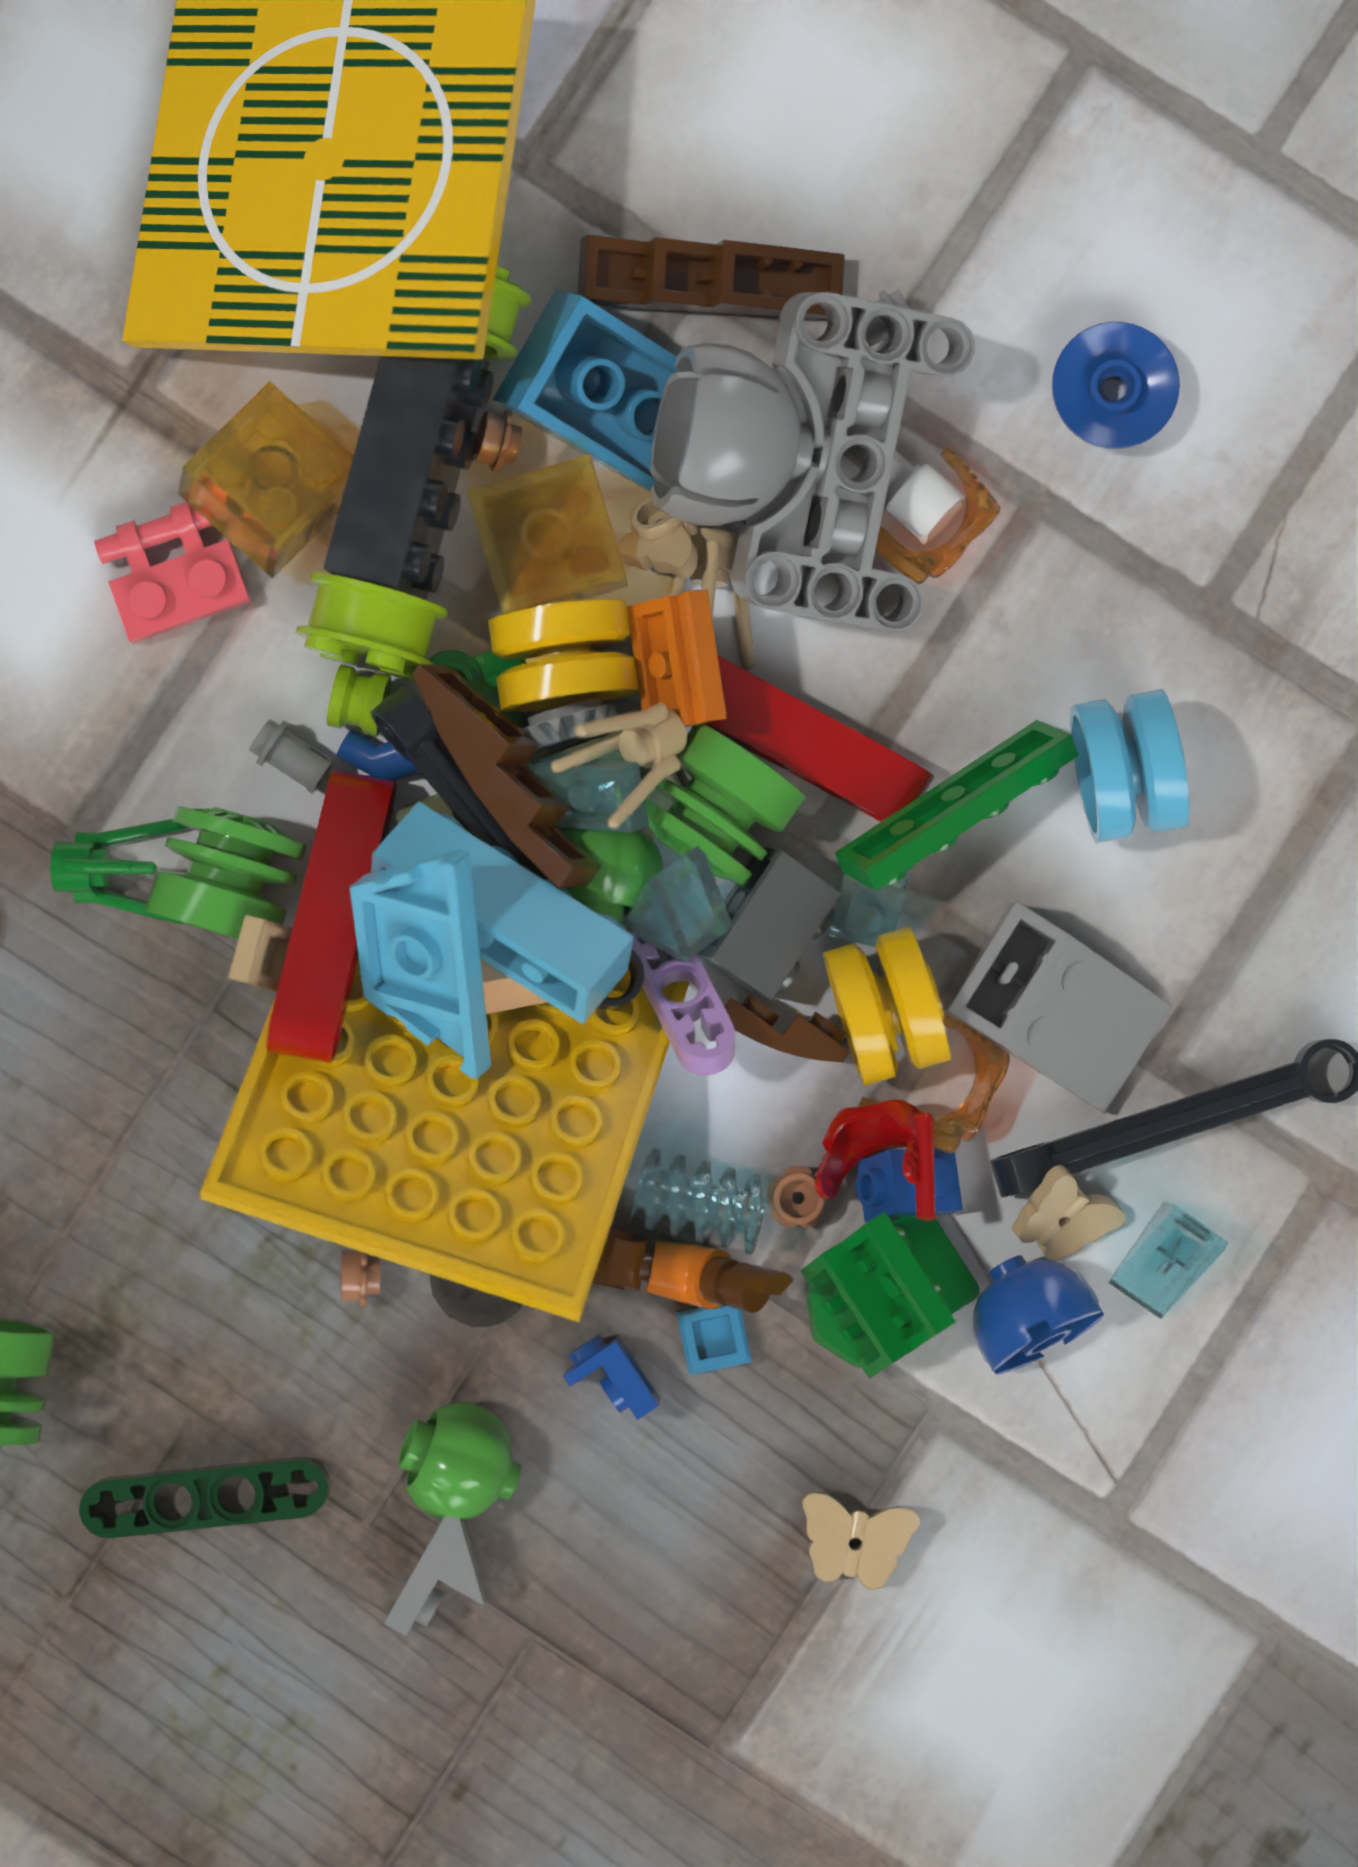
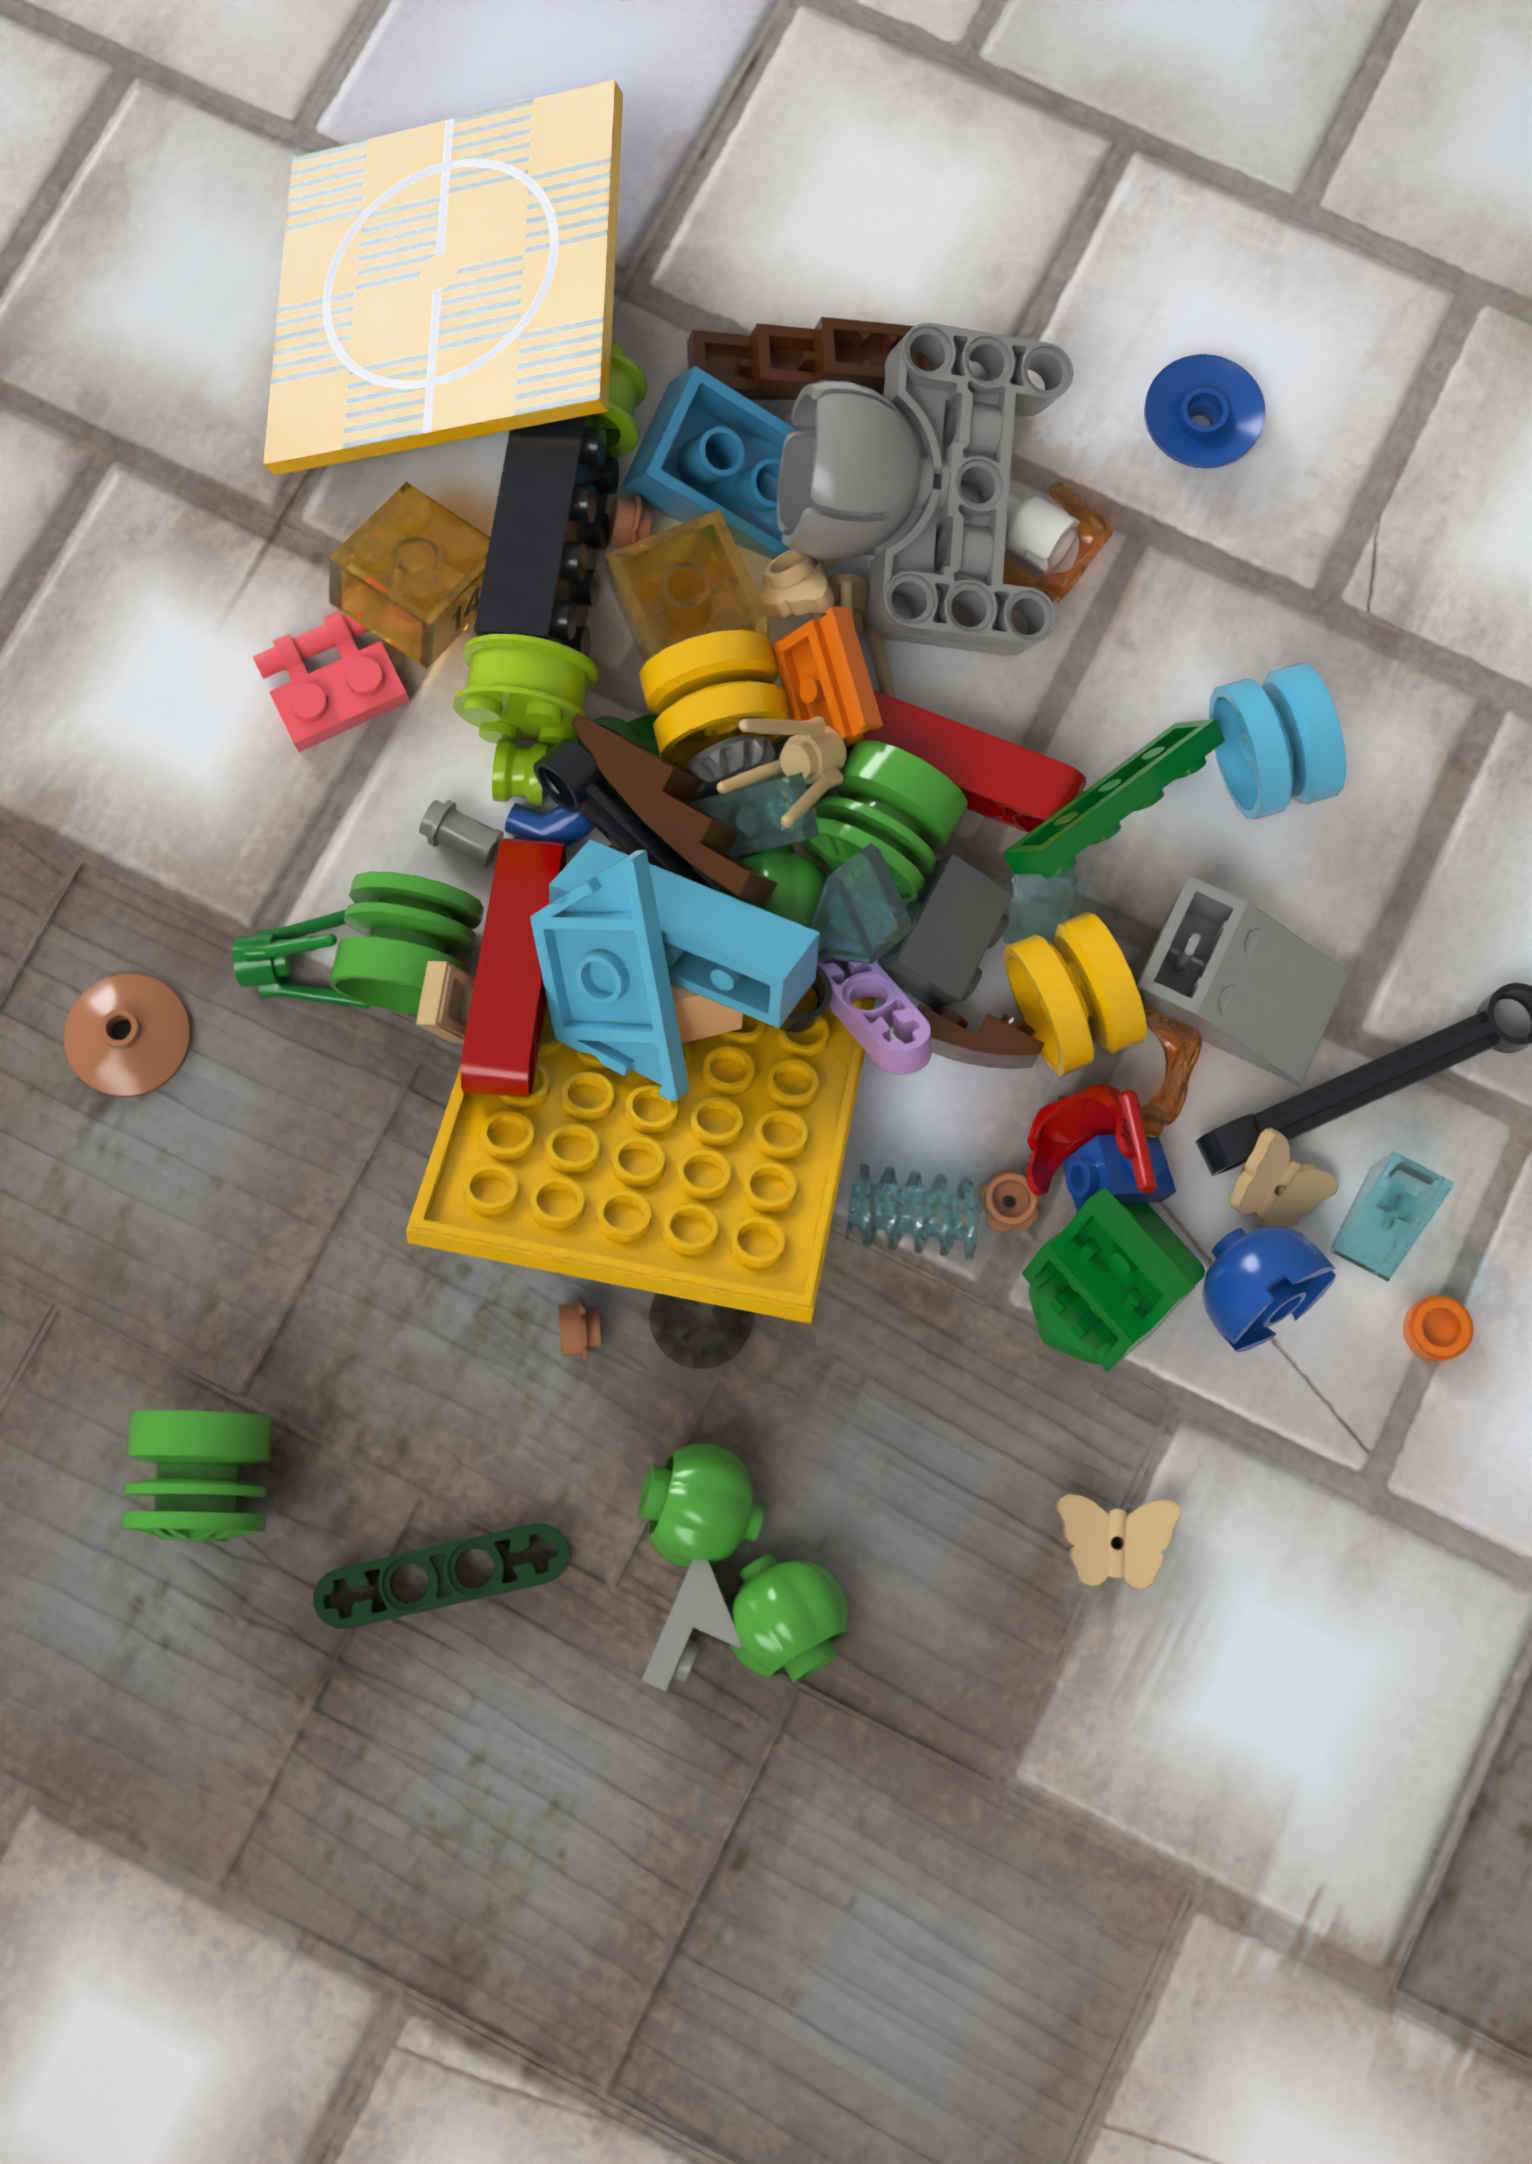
camera: 10 degrees left, 10 degrees down
blue bracket [563,1334,660,1420] -> none
reddish brown piece [592,1228,794,1313] -> none
dark azure tile [676,1306,752,1375] -> none
none -> bright green plant [728,1553,849,1683]
none -> orange tile [1403,1295,1474,1362]

